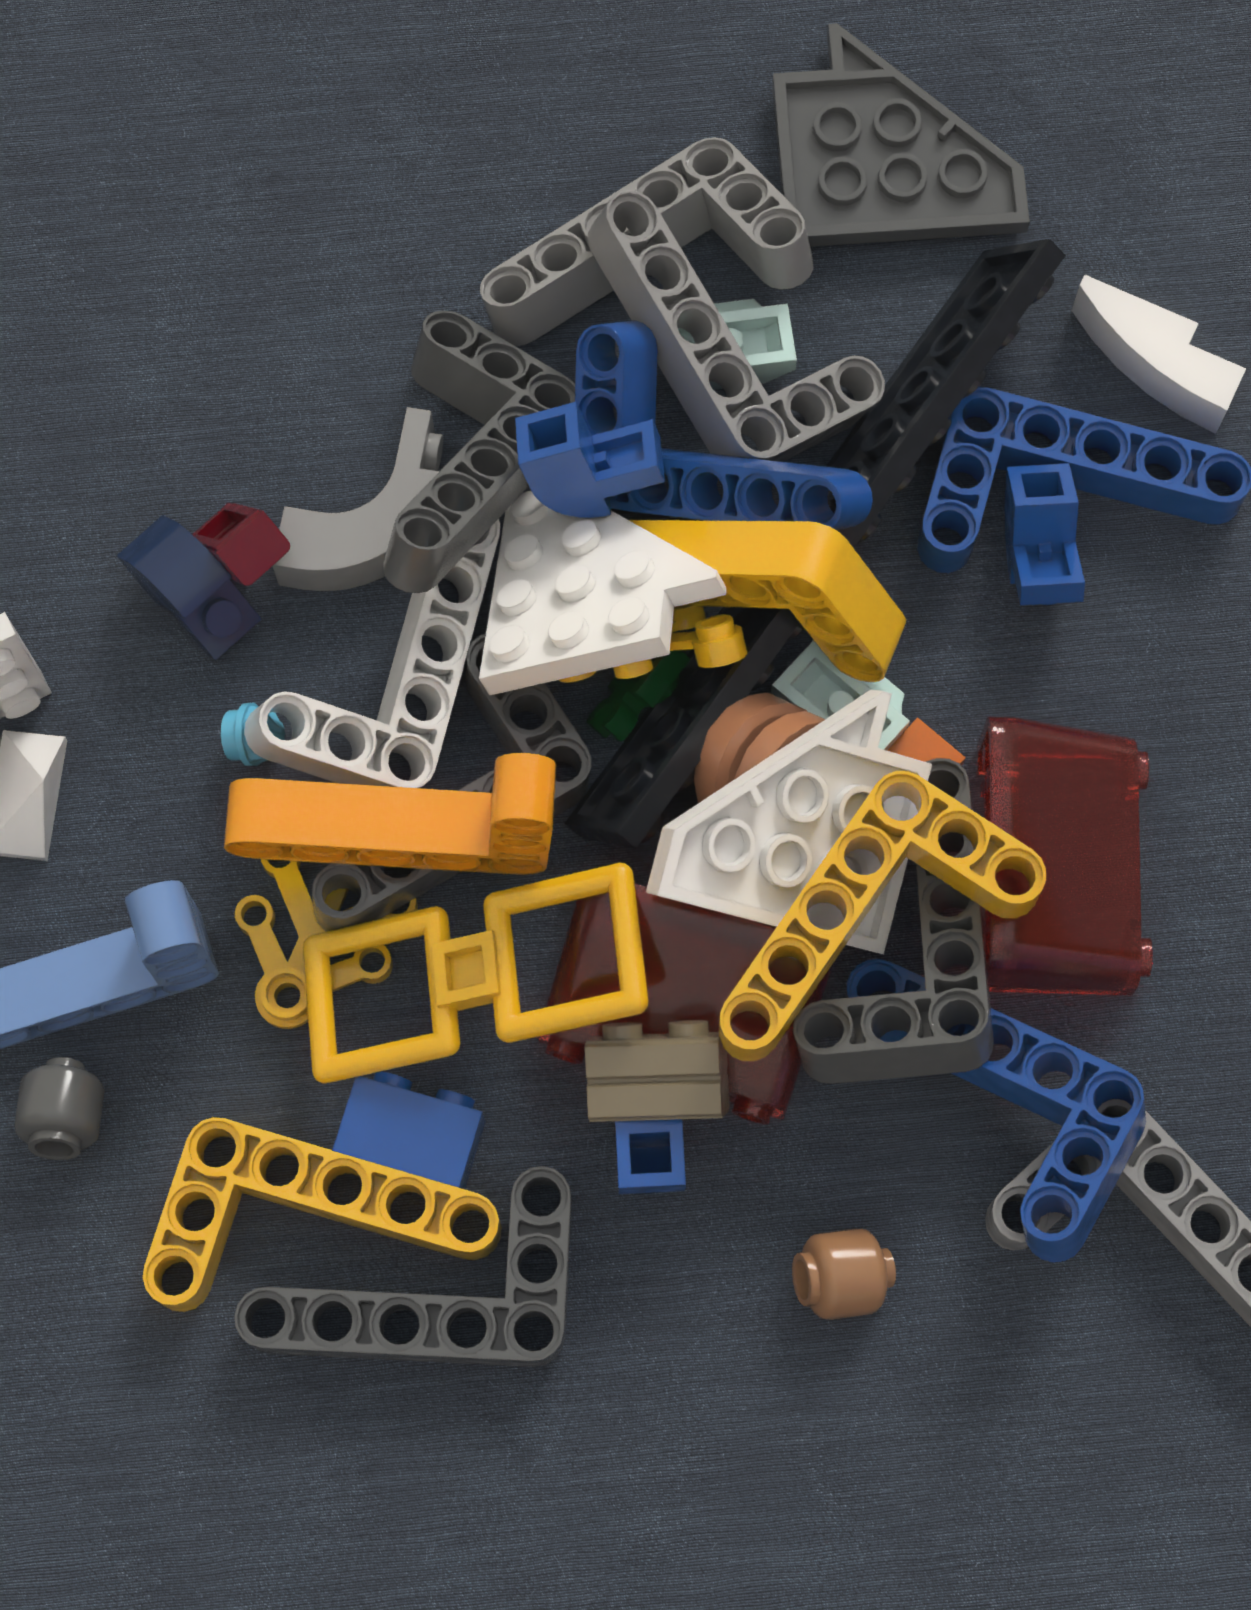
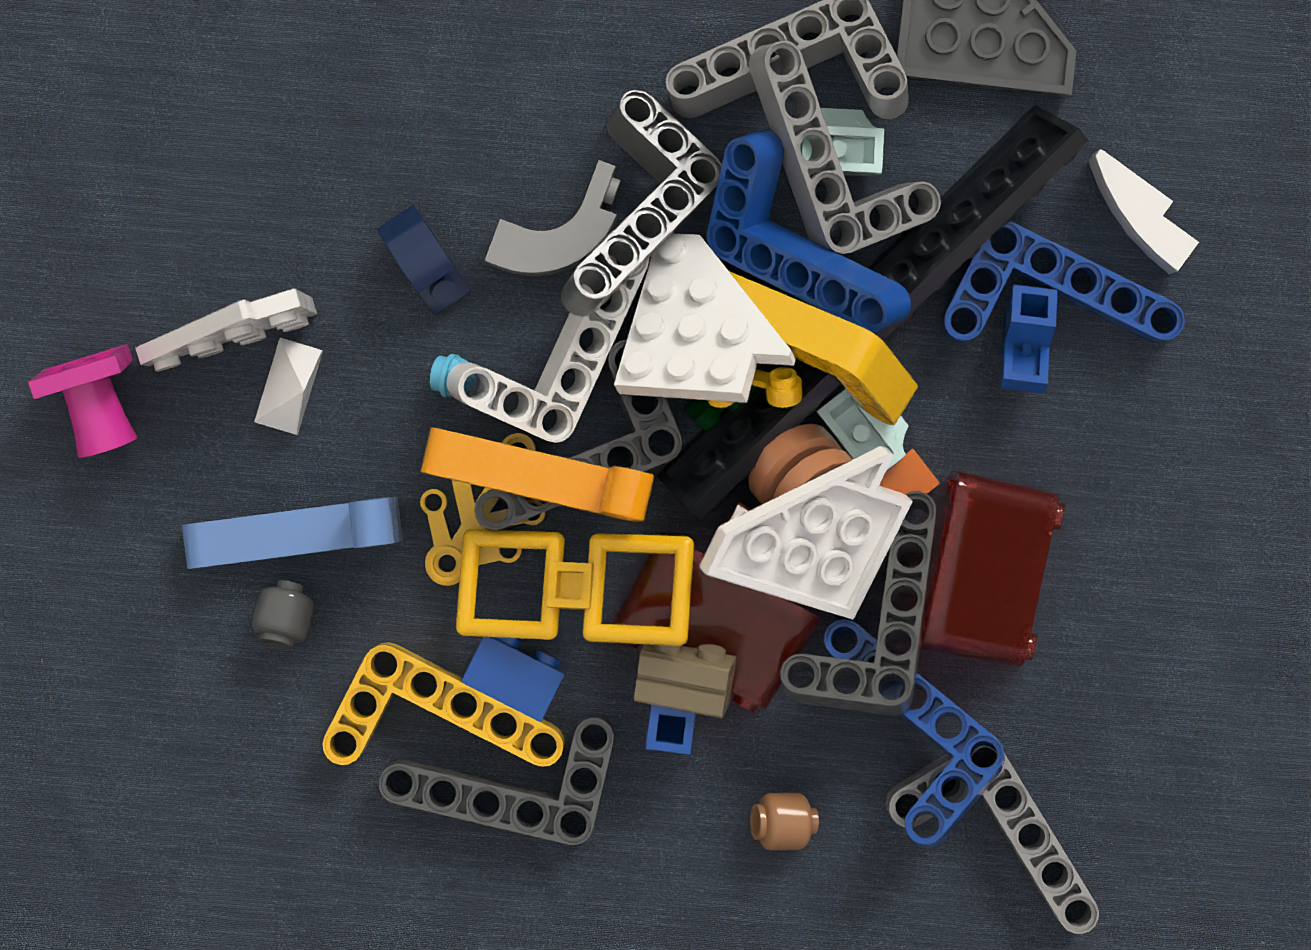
camera: 10 degrees right, 15 degrees up
dark red slope [192,503,290,586] -> none
blue brick [515,402,665,518] -> none
yellow beam [719,771,1046,1061] -> none

